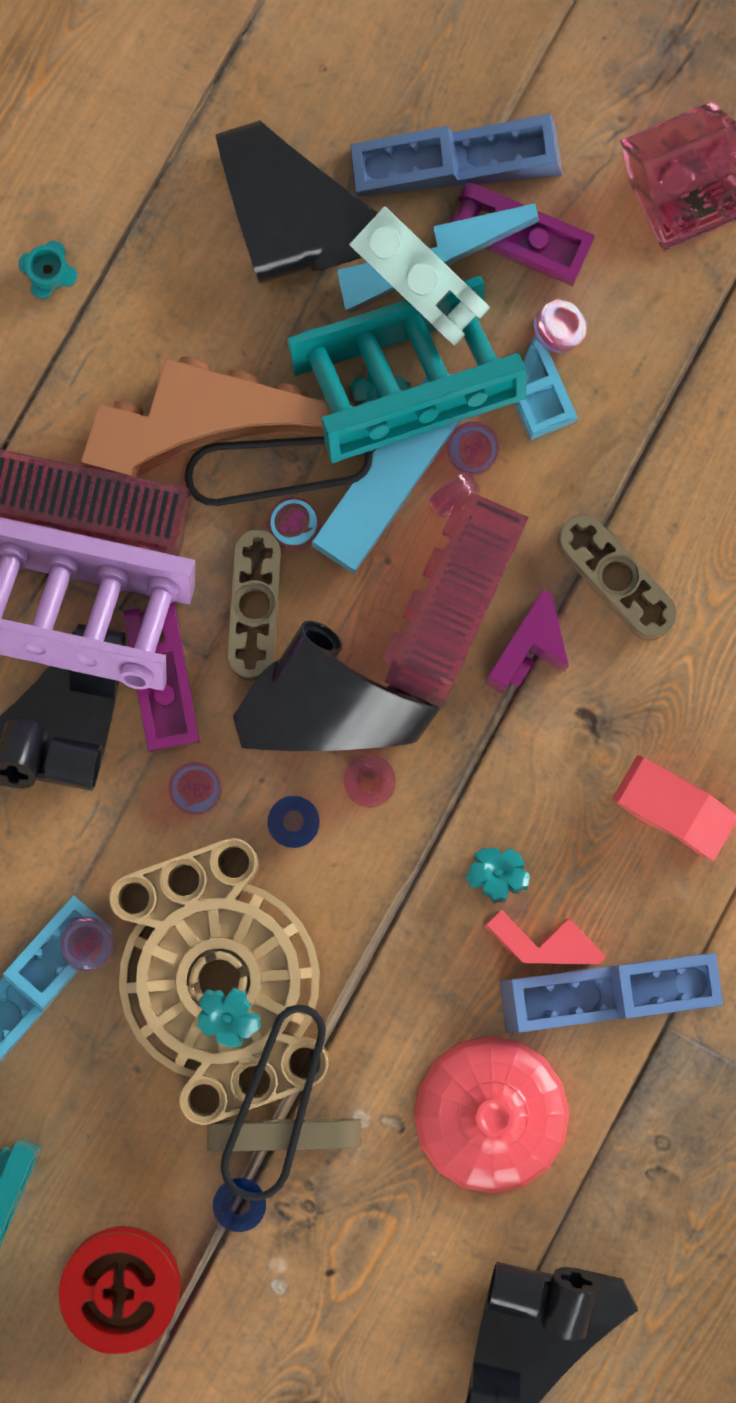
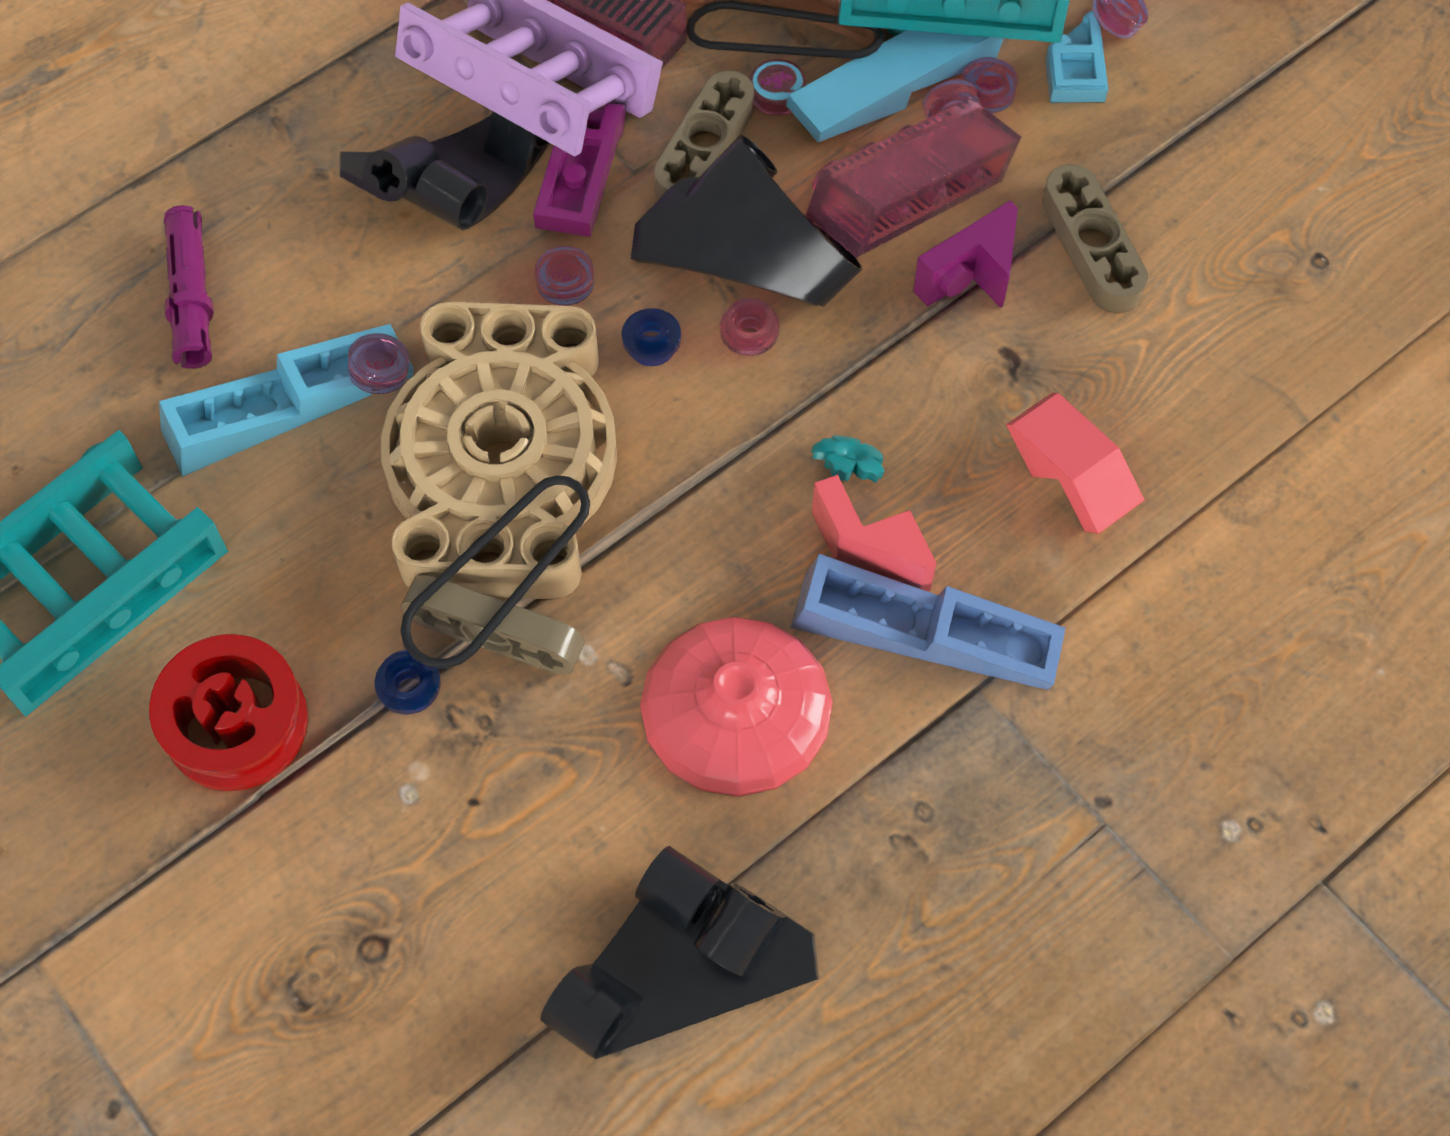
camera: 25 degrees right, 20 degrees down
teal plant [197,988,261,1048] -> none

